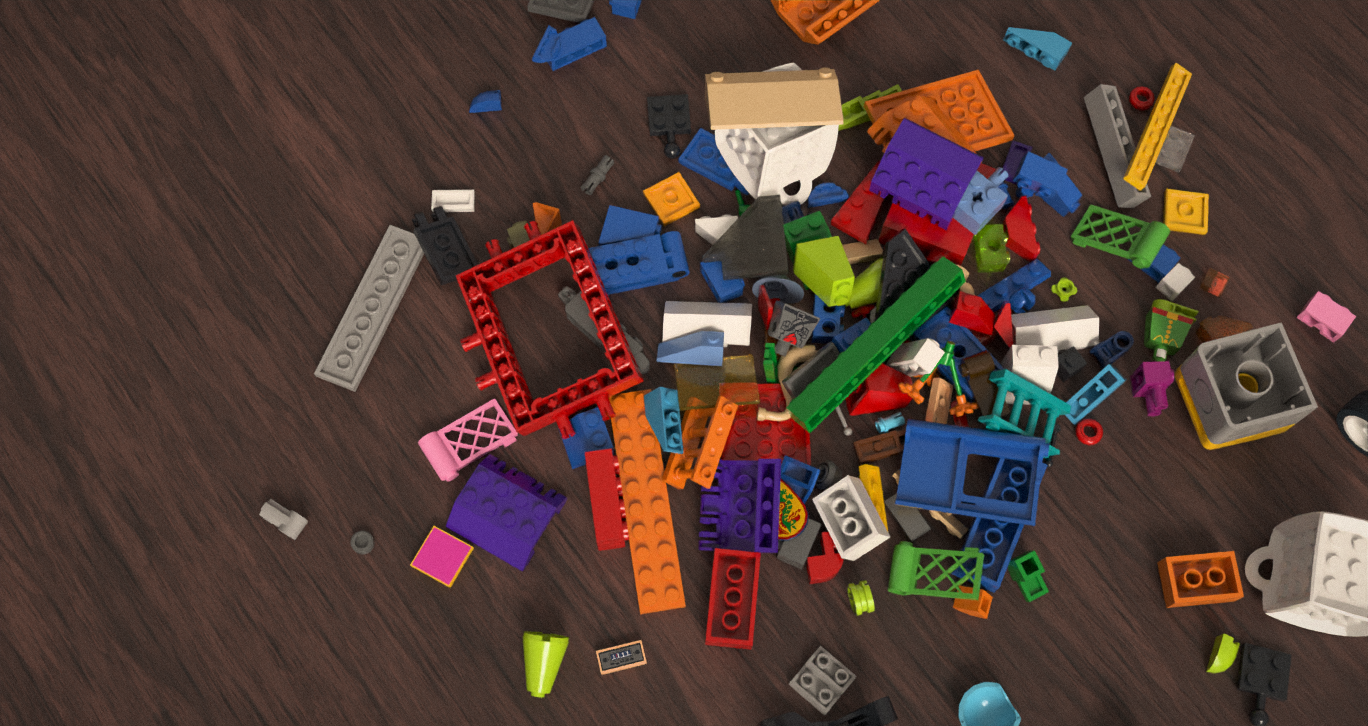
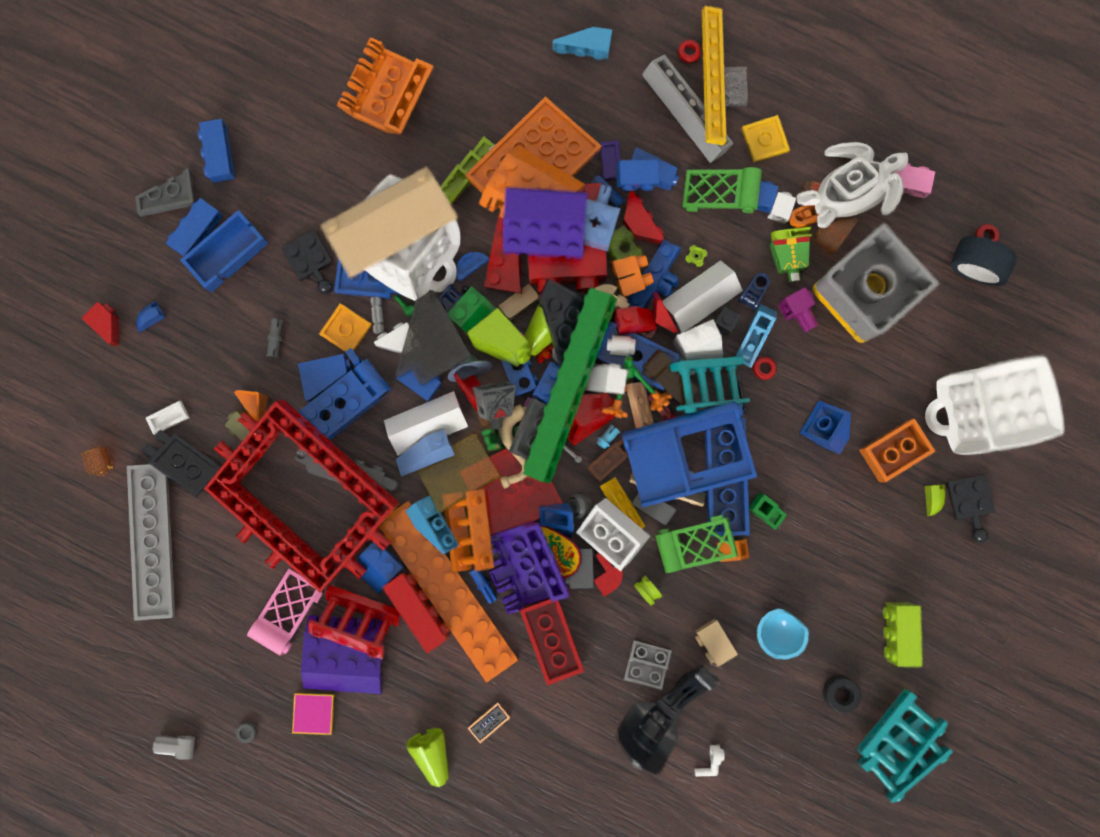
camera: 20 degrees left, 15 degrees up
blue tile [532,25,561,63] -> none
none -> clear orange brick [81,447,113,477]
none -> red slope [82,302,119,346]
none -> blue piece [180,210,269,293]
none -> red fence [309,585,401,659]
none -> blue tile [345,348,362,366]
none -> light grey axle [371,296,384,334]
none -> blue axle [469,568,498,604]
none -> white brick [607,335,635,356]
none -> orange hips [610,255,654,297]
none -> tan brick [695,619,738,667]
none -> orange plate [789,205,818,228]
none -> white animal [797,142,908,228]
none -> blue slope [800,401,851,454]

